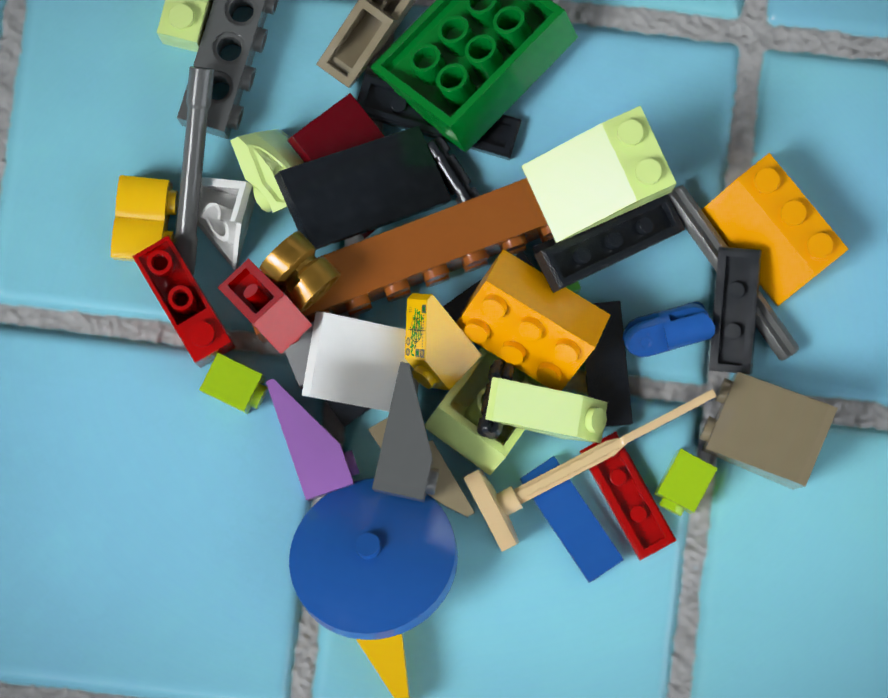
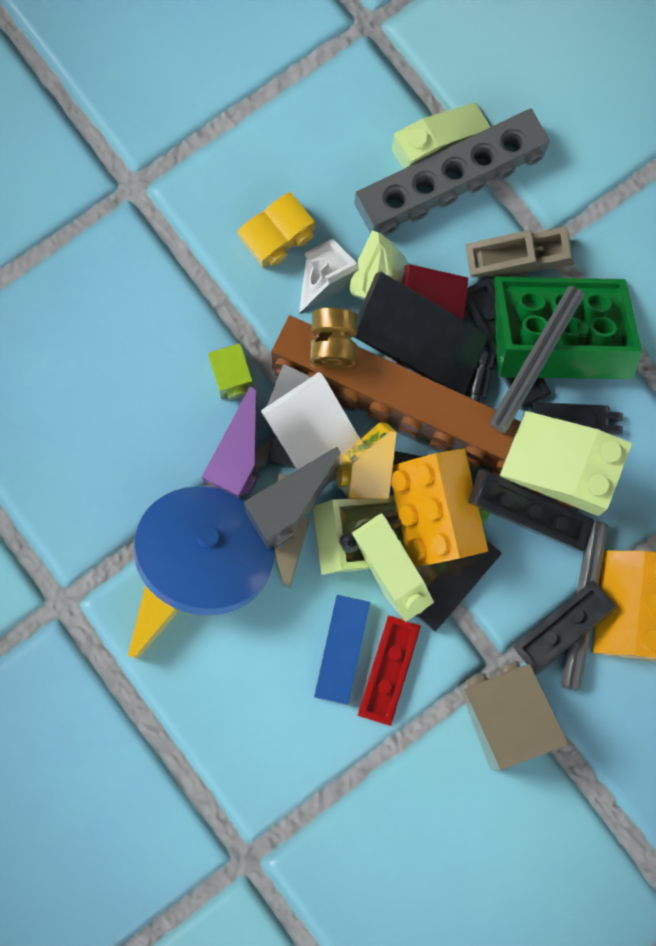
camera: 35 degrees right, 5 degrees down
red slope [132,235,236,368] -> none
dark grey piece [173,66,215,275] -> none
red slope [218,258,312,354] -> none
tan piece [463,389,717,552] -> none
blue arm [623,301,715,357] -> none
lime brick [654,448,718,517] -> none
none -> dark grey axle [490,286,584,433]
none -> black hinge [531,402,623,435]

